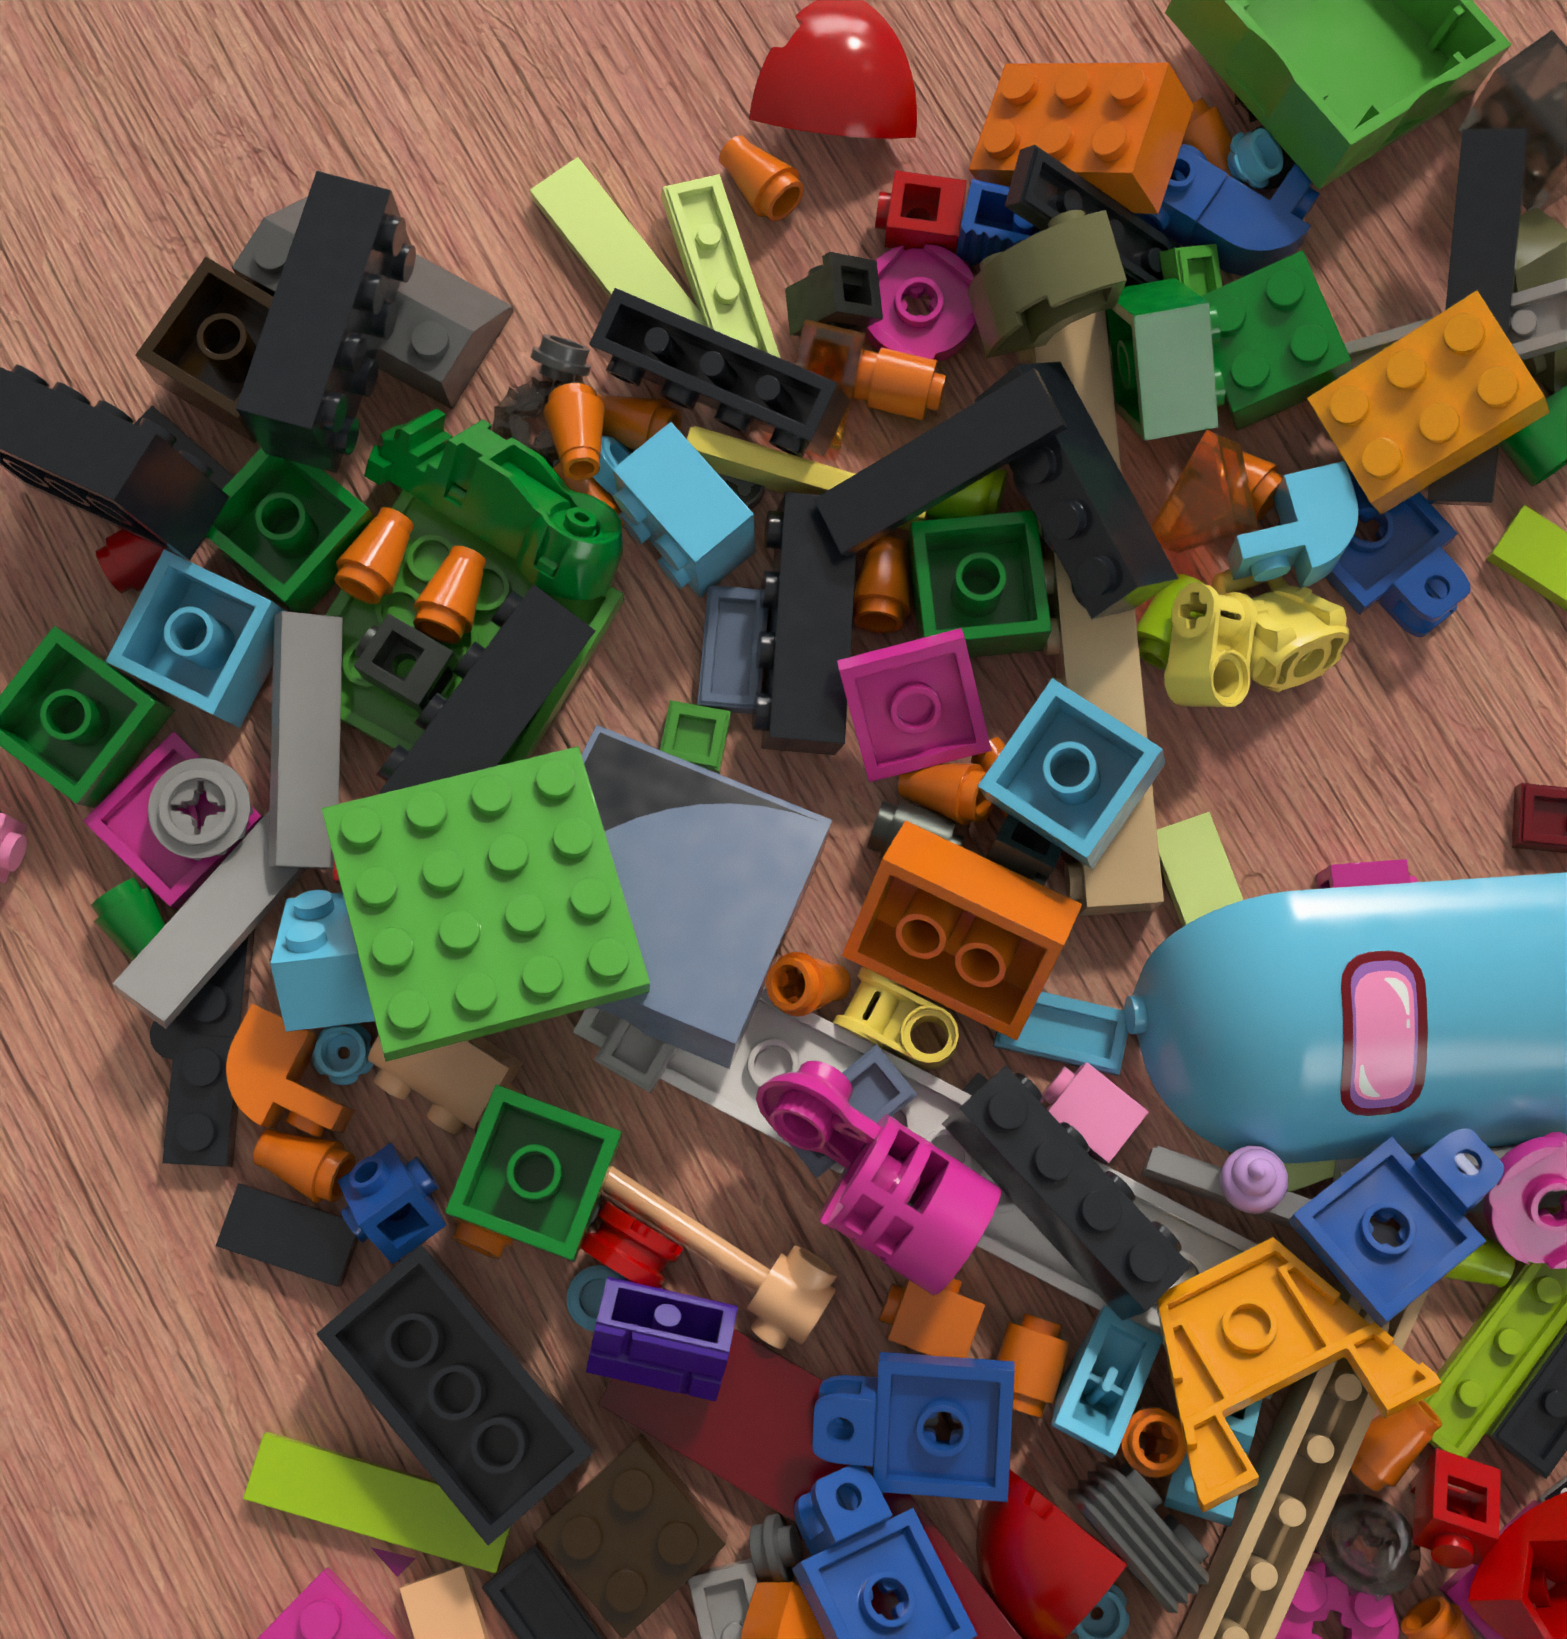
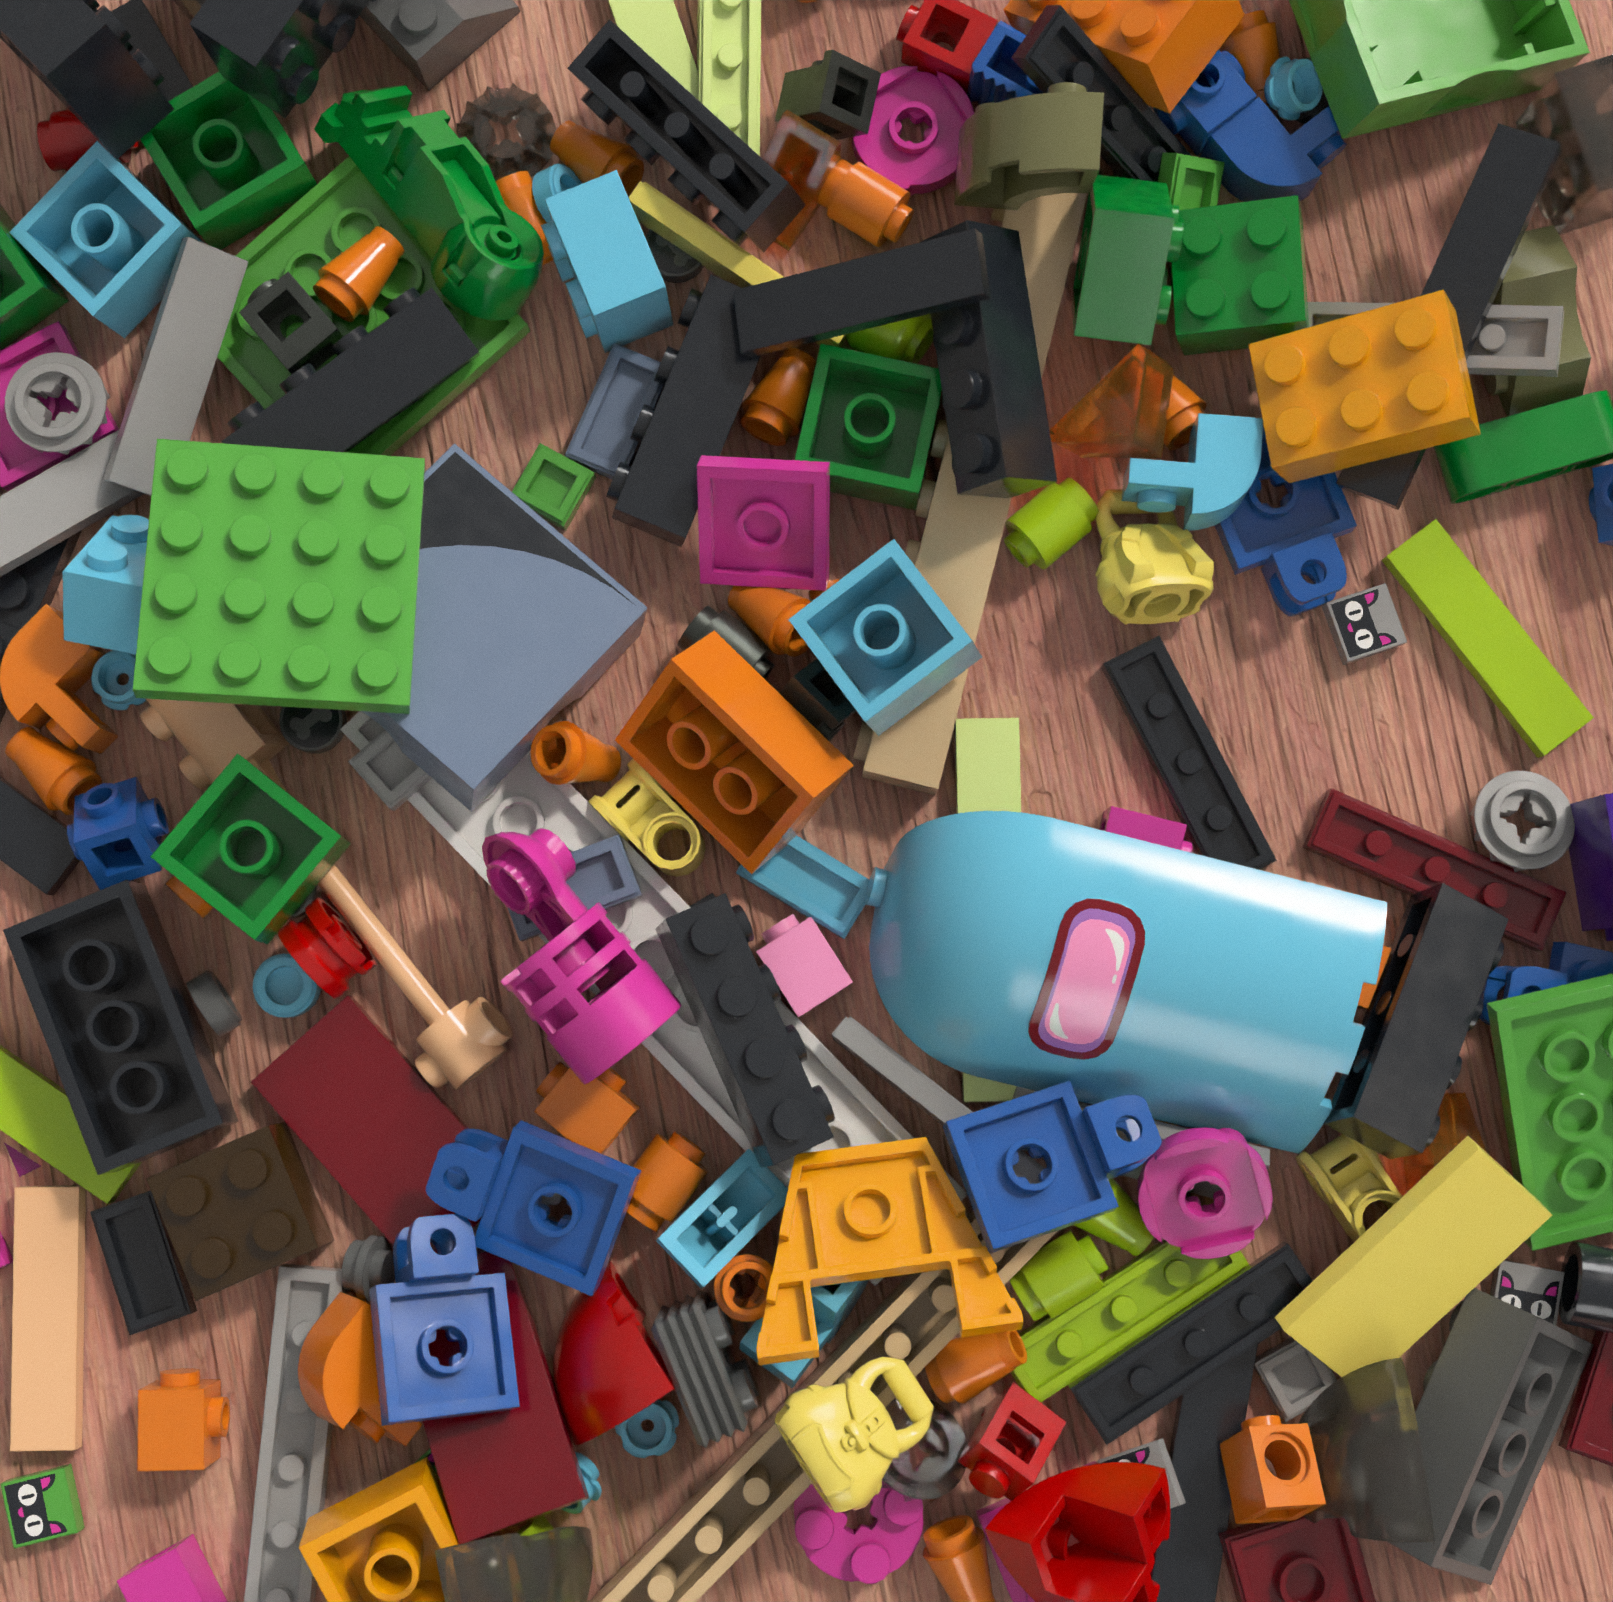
camera: 20 degrees right, 5 degrees up
orange cone [334,507,414,604] -> none
dark grey plate [530,334,591,383] -> none
orange cone [543,383,605,480] -> none
dark purple brick [586,1277,738,1401] -> none
light yellow piece [1164,582,1257,707] -> none
lavender plate [1220,1146,1288,1214] -> none
none -> dark grey tile [186,970,242,1037]
none -> tile [279,707,347,754]
none -> light yellow piece [775,1357,934,1513]
none -> lime brick [1009,1230,1109,1322]
none -> black tile [1101,636,1277,870]
none -> tile [1322,583,1407,665]

